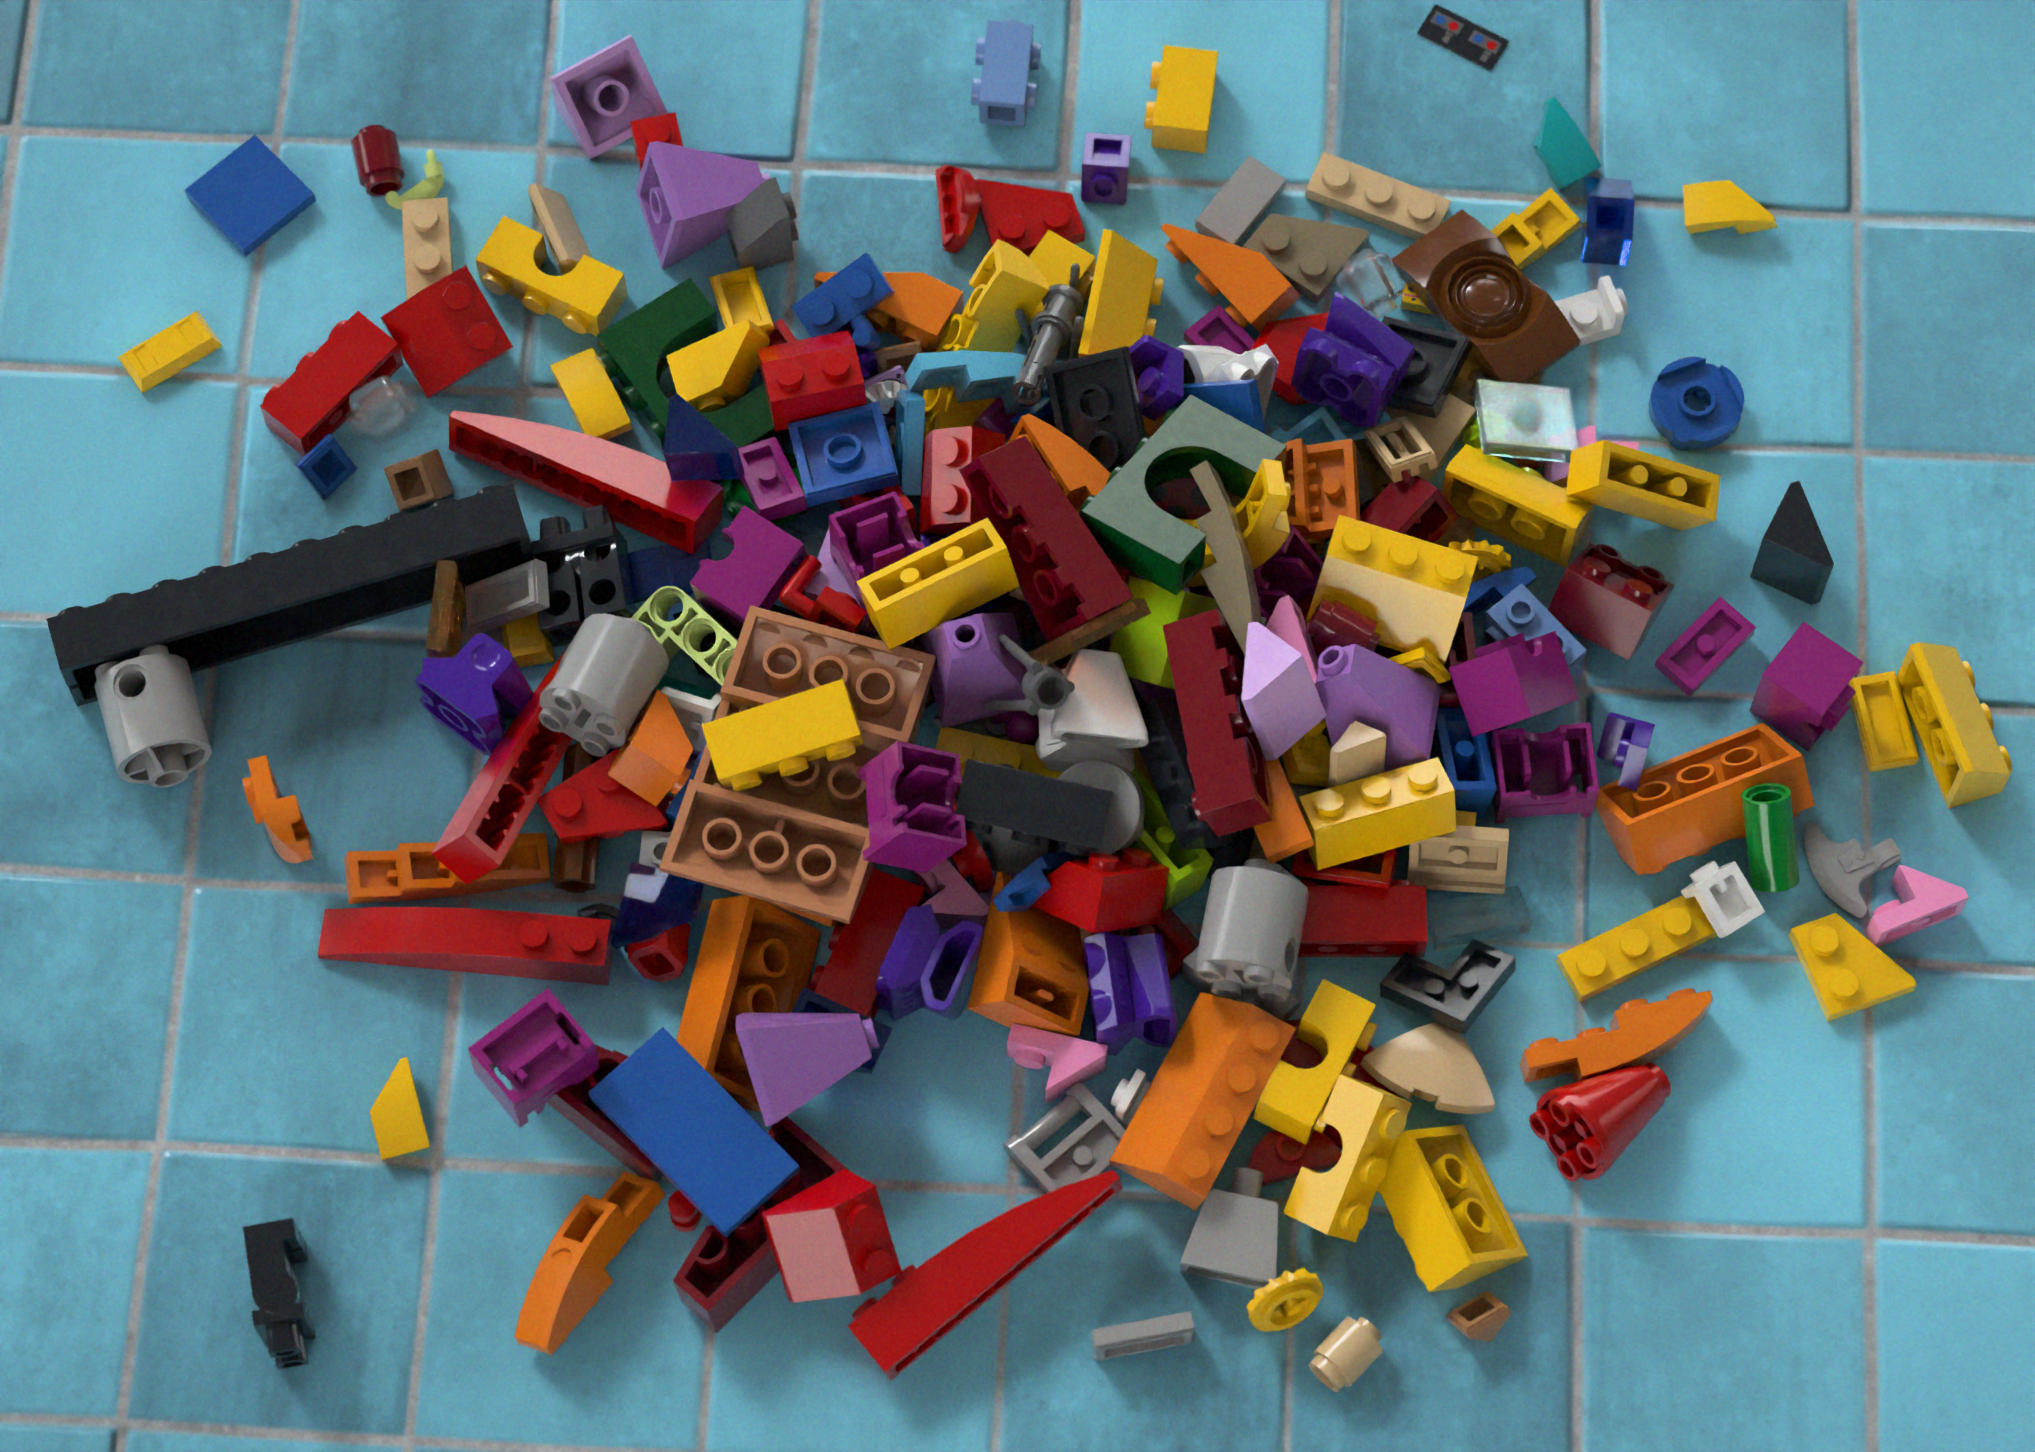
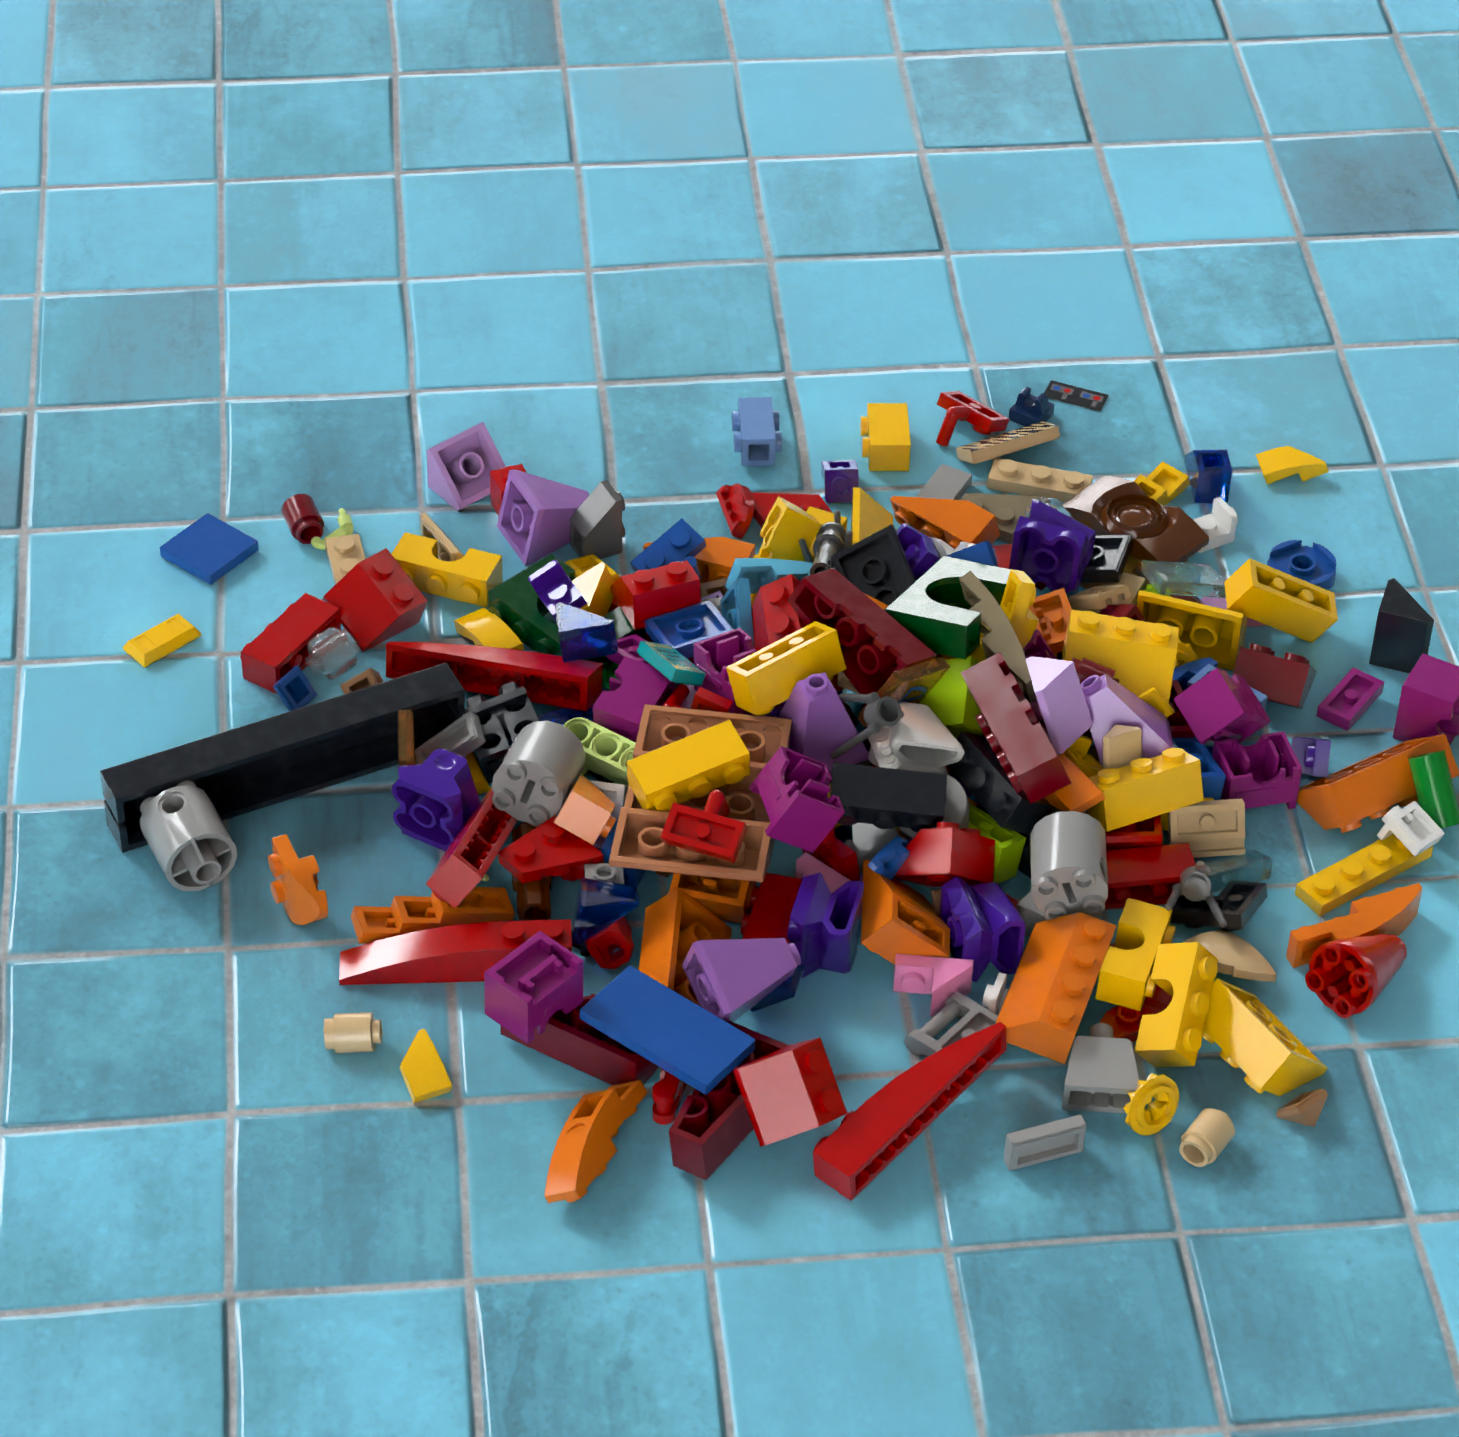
camera: 10 degrees left, 25 degrees down
black hips [243,1218,316,1369] -> none
teal slope [1533,97,1602,190] -> none
none -> tan brick [324,1012,383,1053]
none -> dark purple bracket [528,559,587,623]
none -> teal tile [637,641,706,686]
none -> red plate [660,790,747,863]
none -> red plate [936,391,1010,446]
none -> tan tile [956,421,1060,464]
none -> dark blue tile [1009,387,1054,427]
none -> dark grey plant [1165,861,1227,927]

